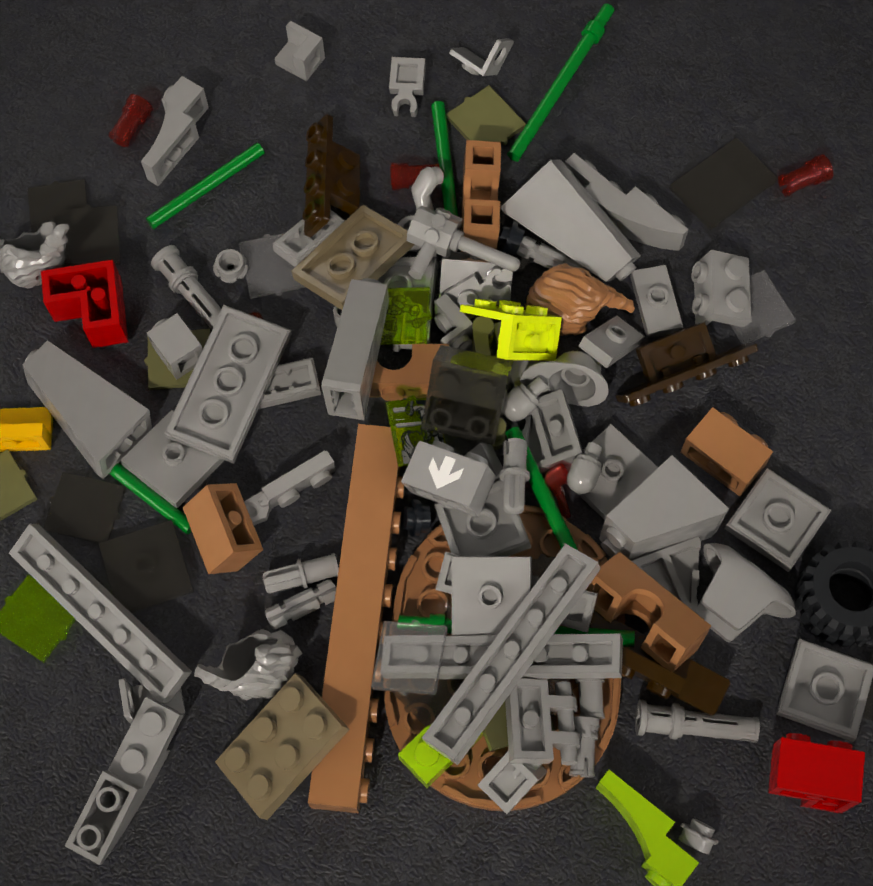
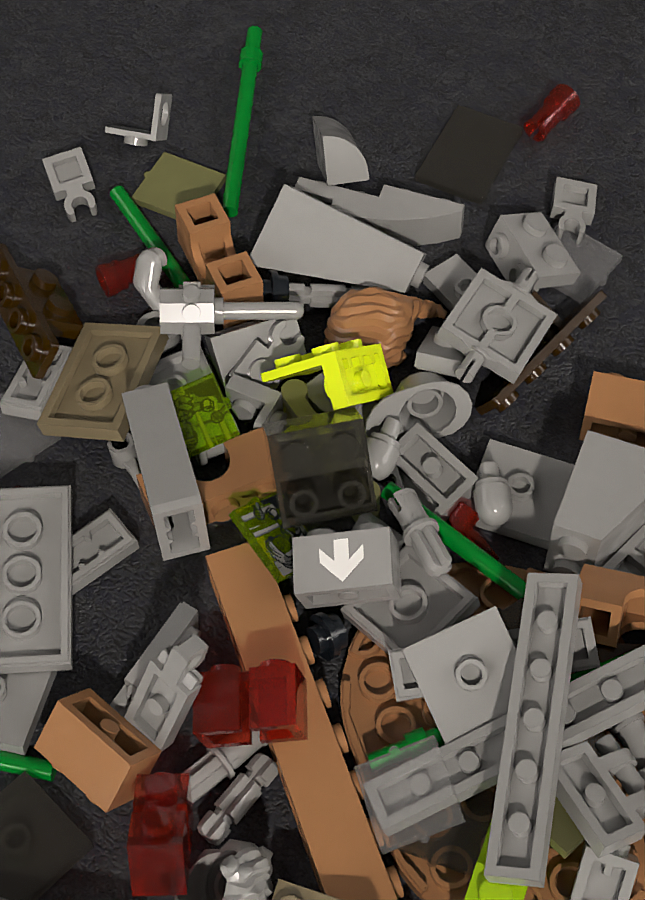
camera: 25 degrees left, 10 degrees down
none -> light grey hinge [124,633,209,751]
none -> clear red piece [127,772,194,896]
none -> clear red piece [193,659,308,748]
none -> light grey brick [312,116,369,186]
none -> light grey plate [436,267,558,384]
none -> light grey plate [550,177,598,245]

